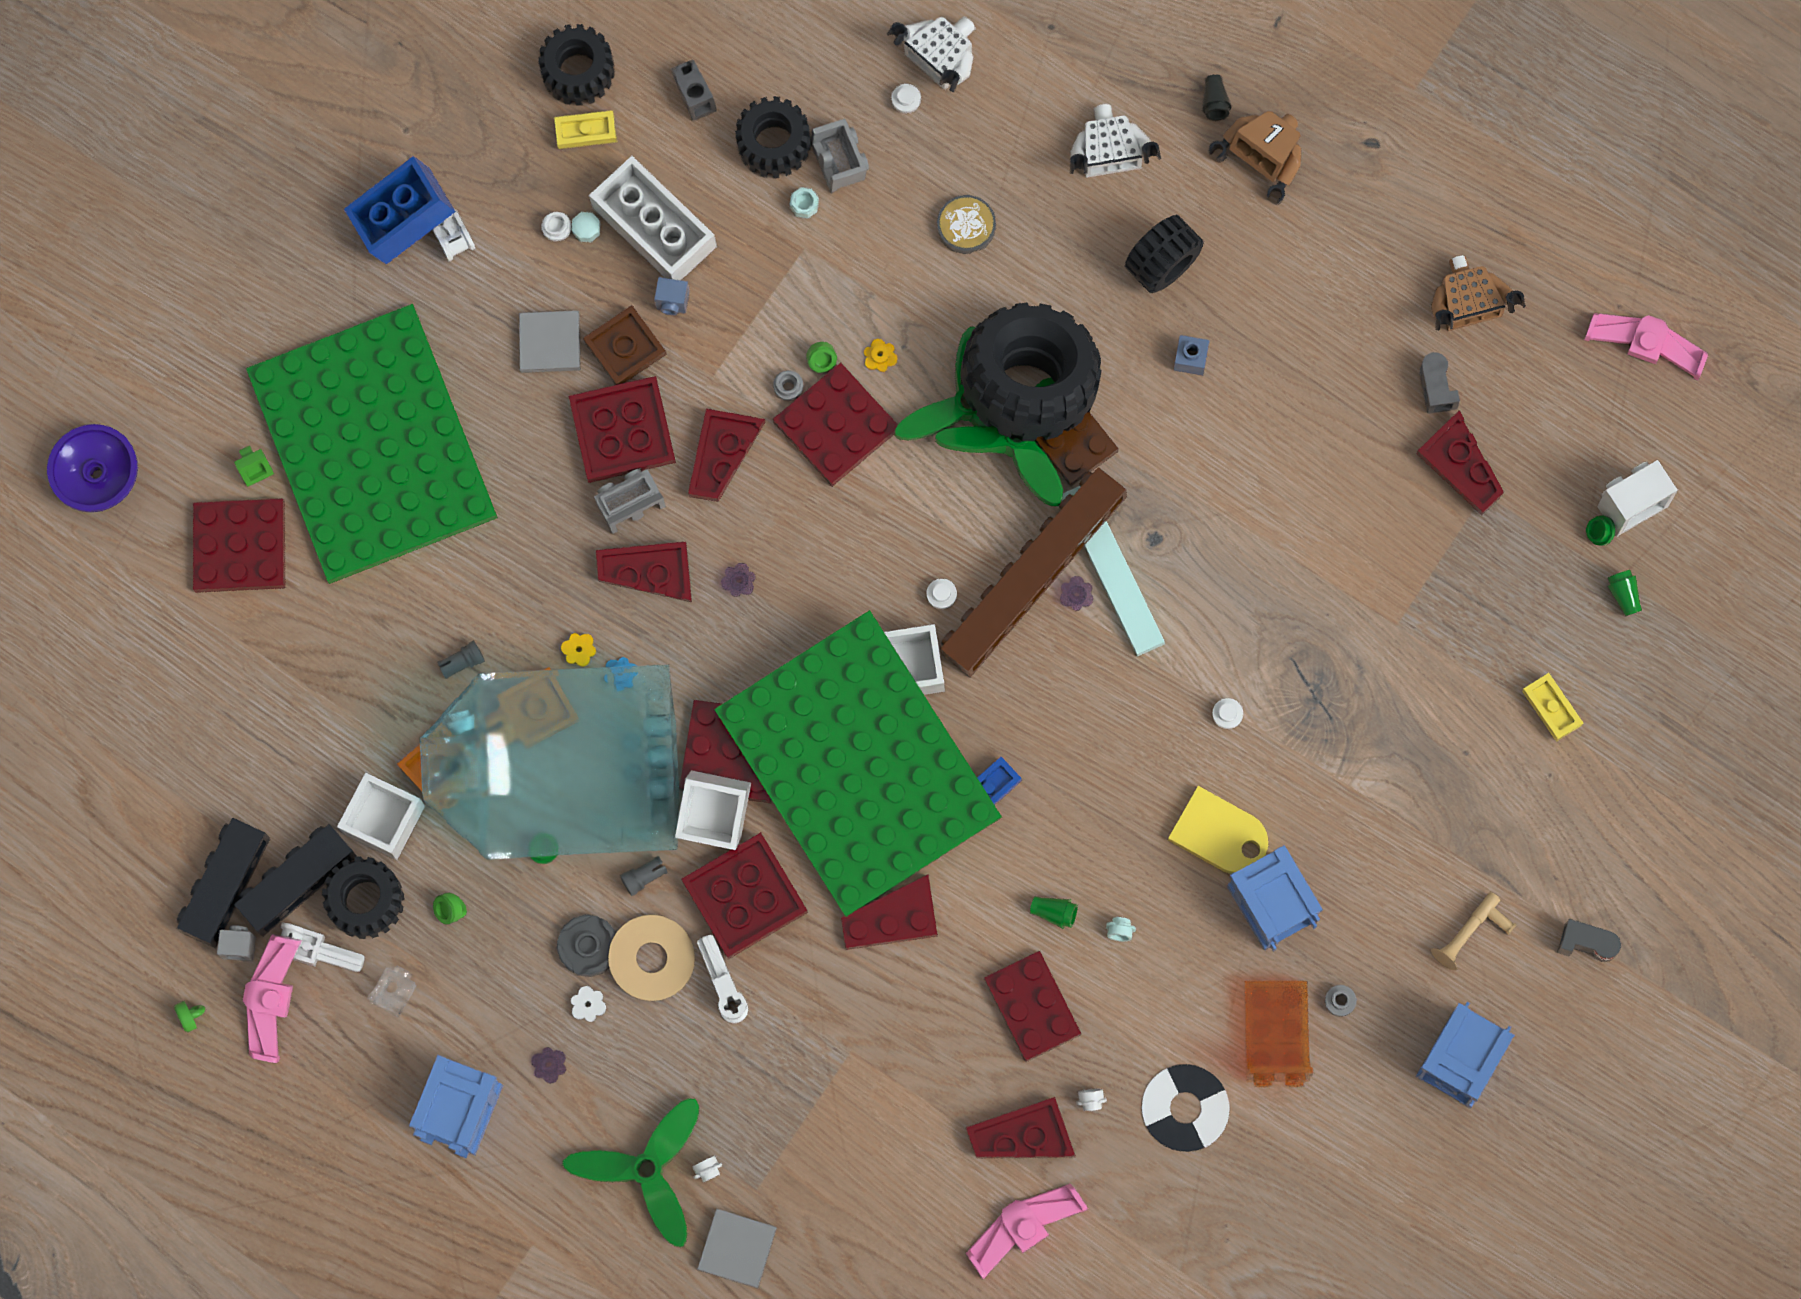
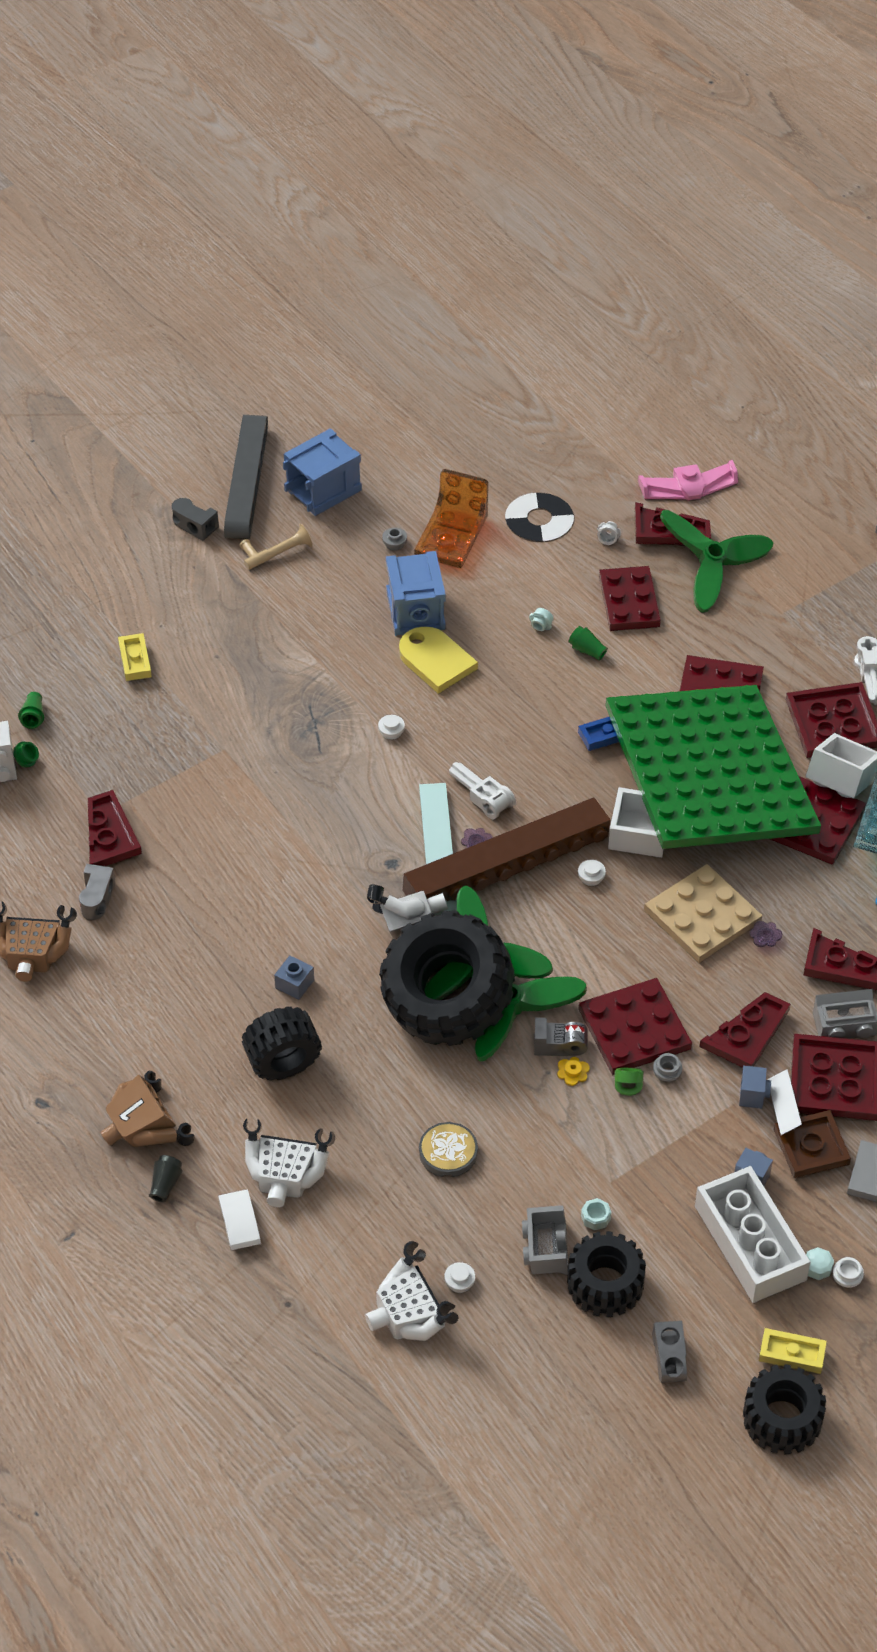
camera: 165 degrees left, 25 degrees down
none -> white slope [218,1189,261,1250]
none -> dark grey beam [224,415,268,539]
none -> white torso [367,884,448,939]
none -> white connector [449,762,516,820]
none -> flat silver leg [534,1017,588,1056]
none -> tan plate [644,864,763,963]
none -> green piece [660,510,774,613]
none -> sand blue plate [739,1066,771,1109]
none -> white sticker [767,1069,802,1135]

